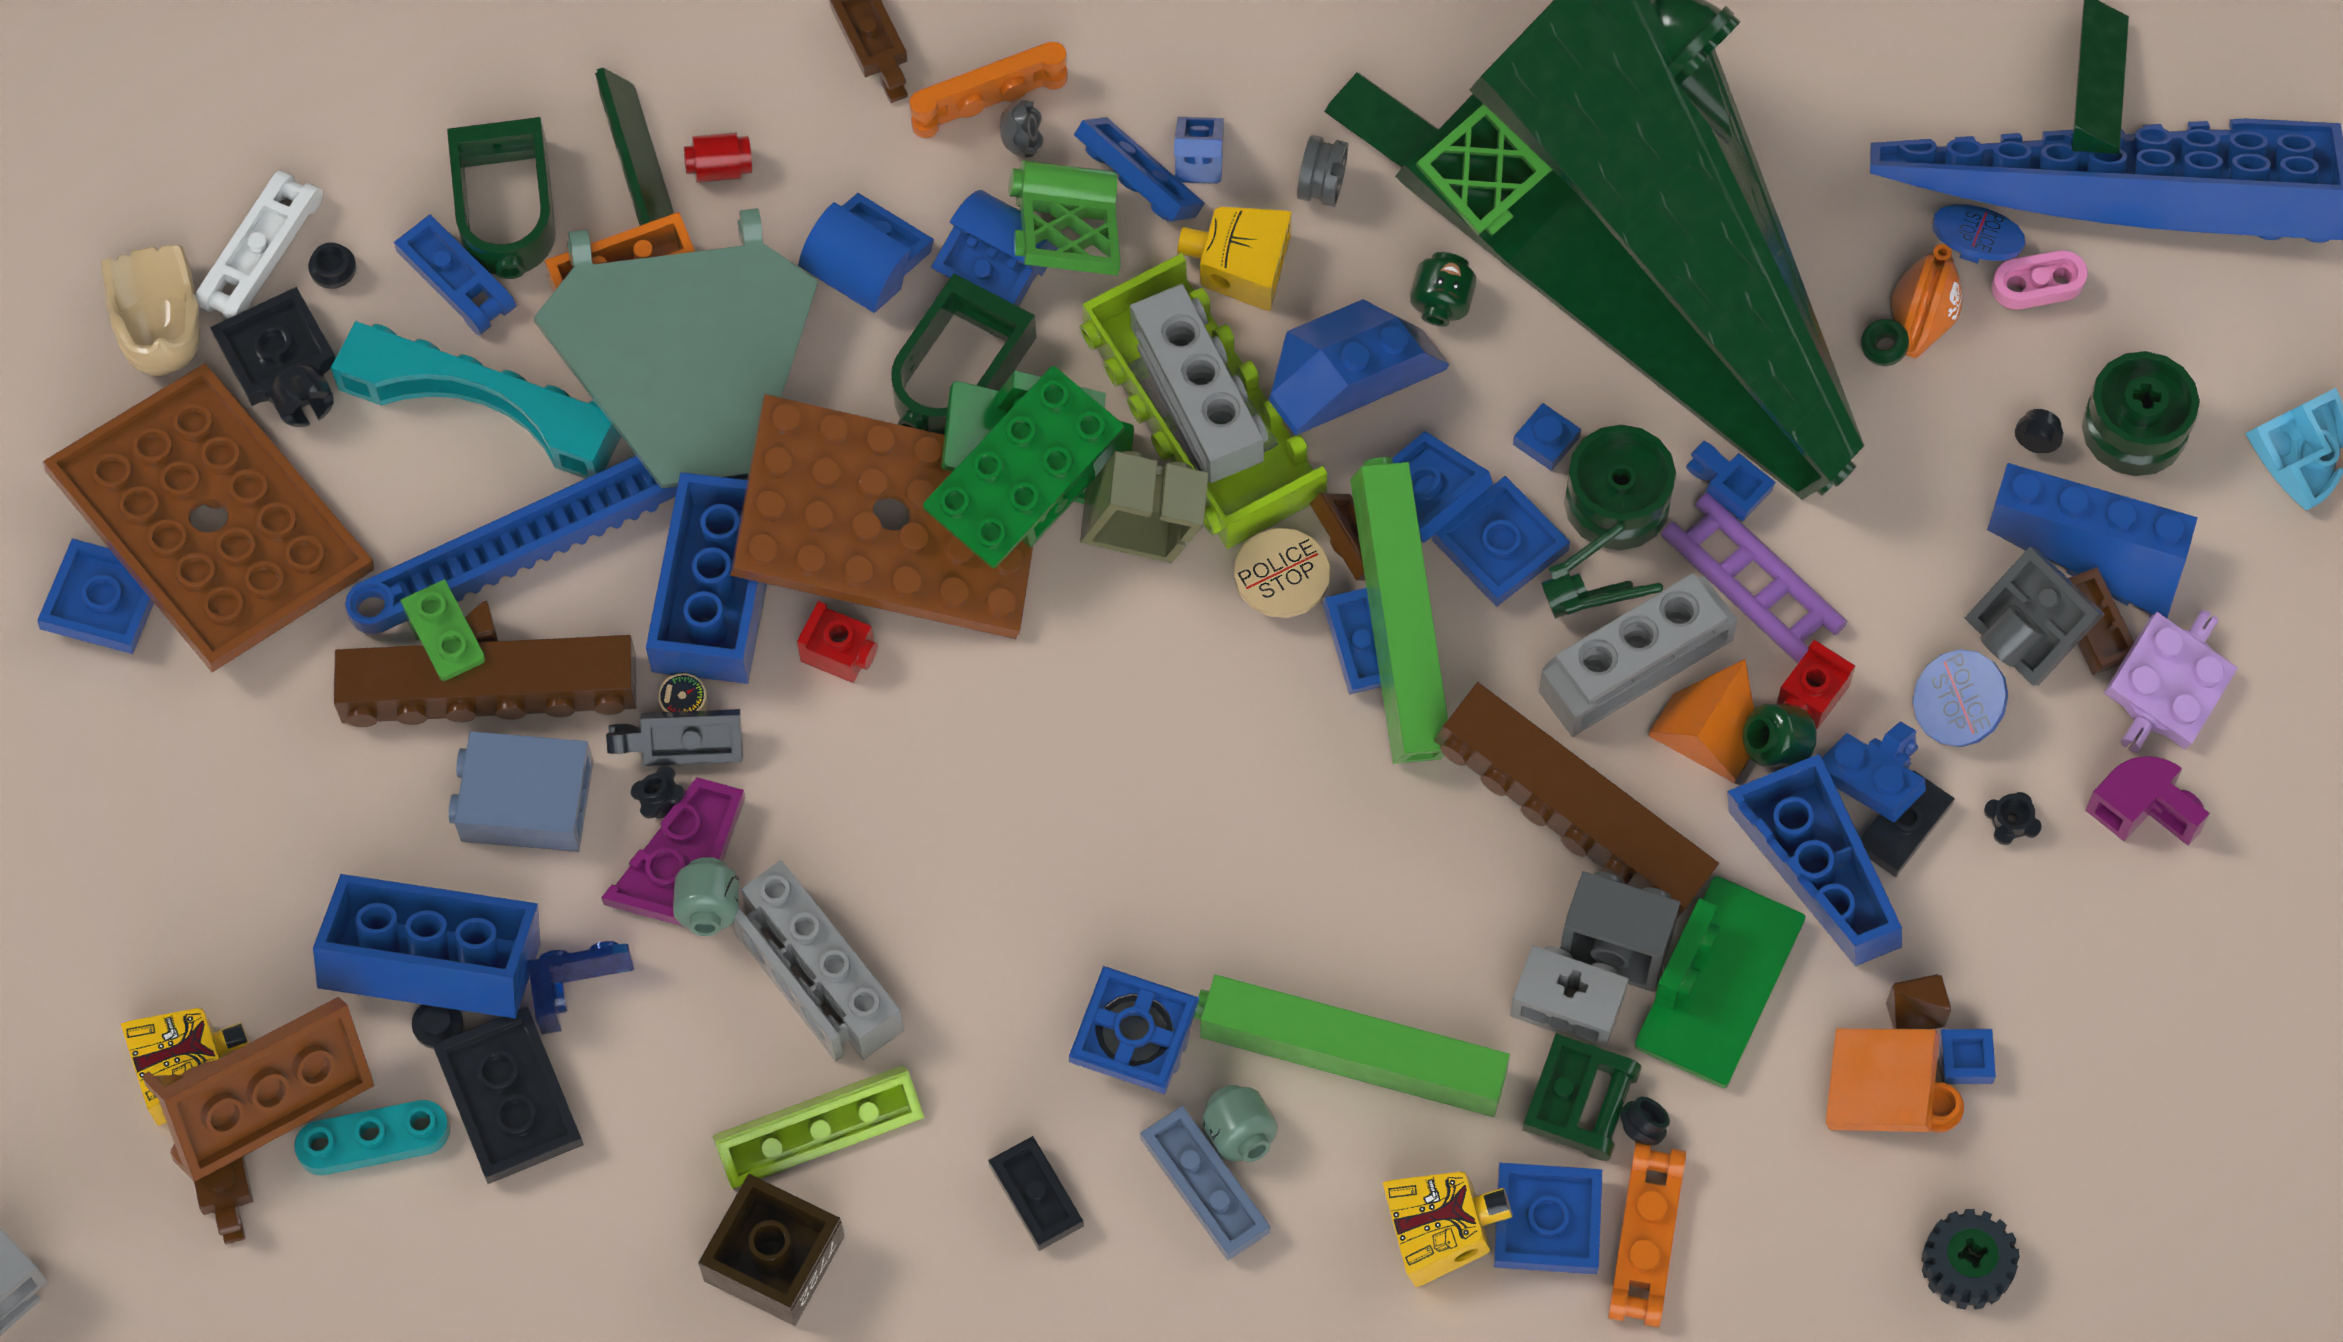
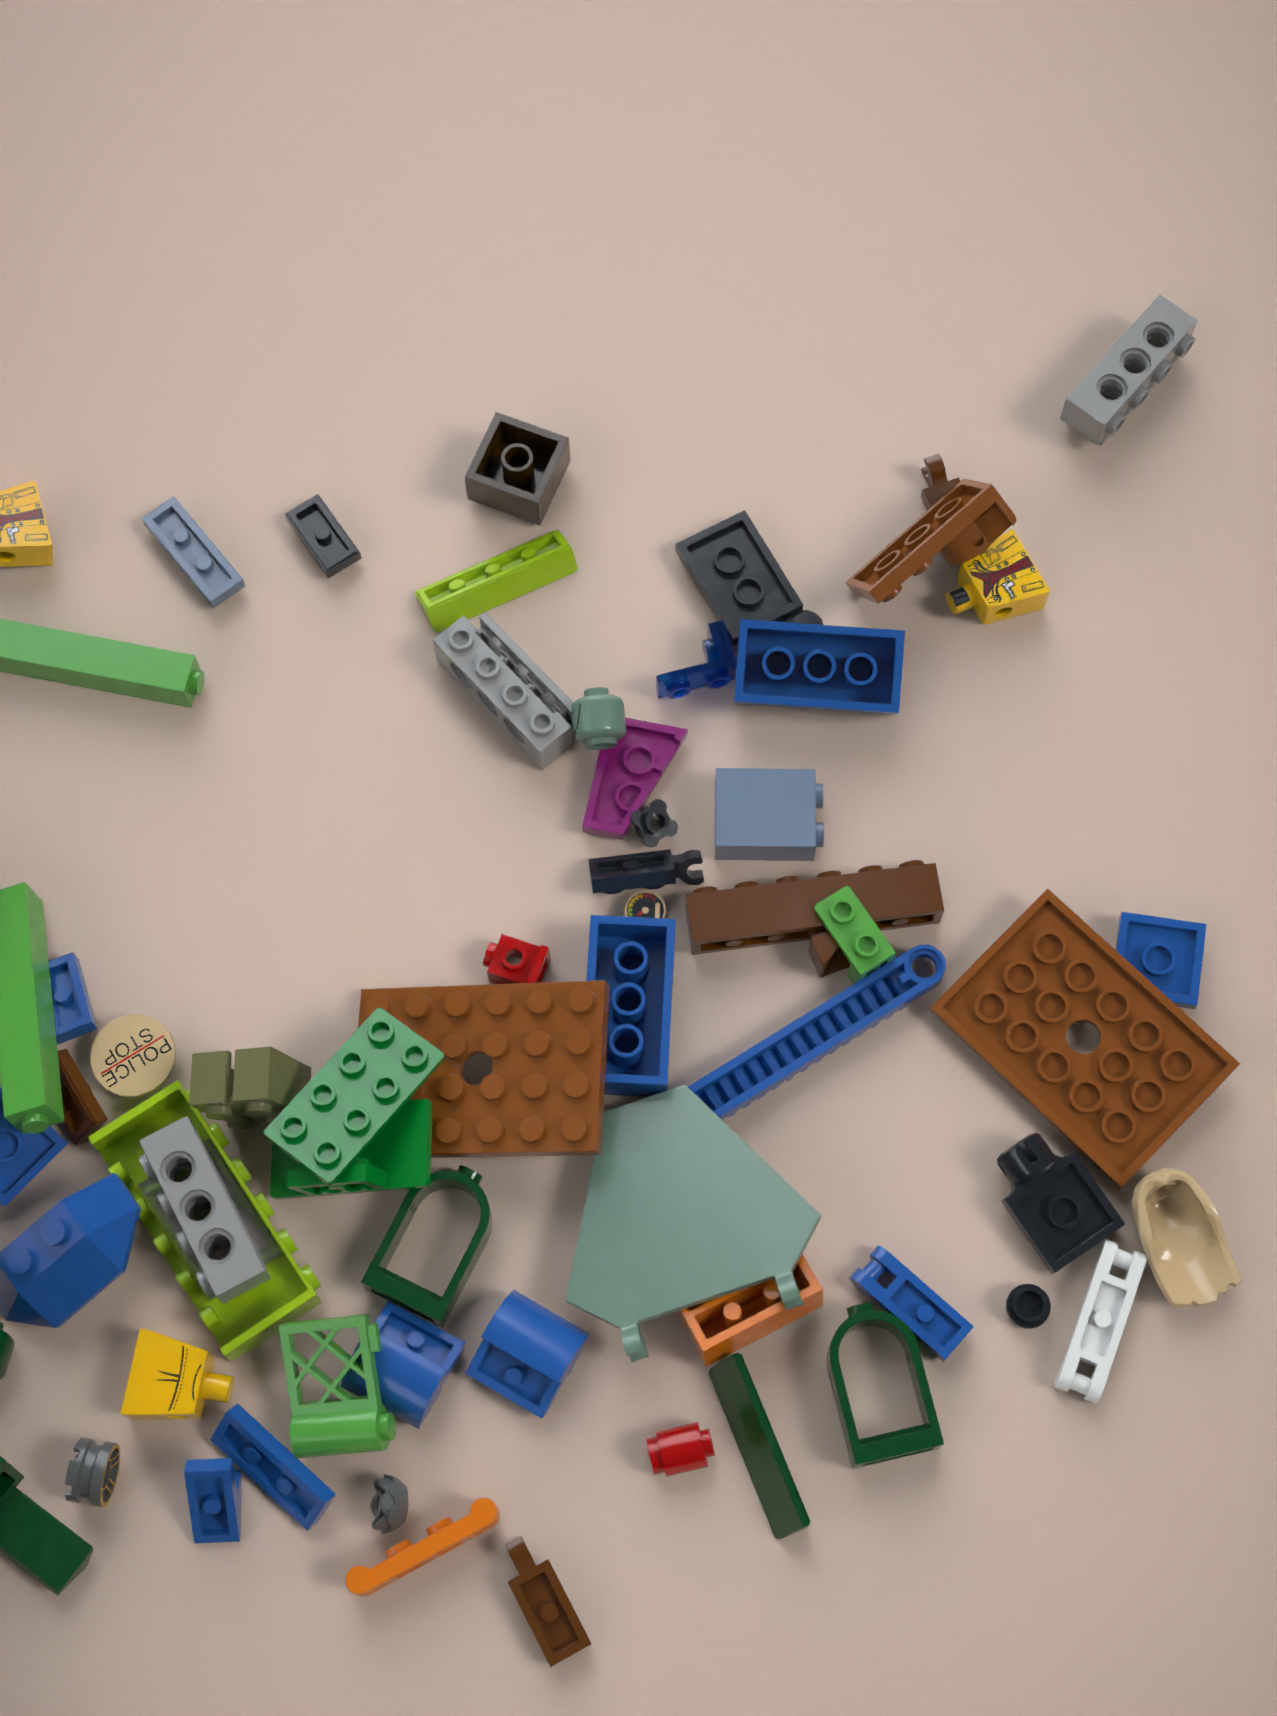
camera: 175 degrees right, 5 degrees up
teal plate [294,1100,450,1175] -> none
teal arch [331,321,621,479] -> none
blue piece [1069,966,1199,1094] -> none
sand green head [1202,1085,1278,1162] -> none

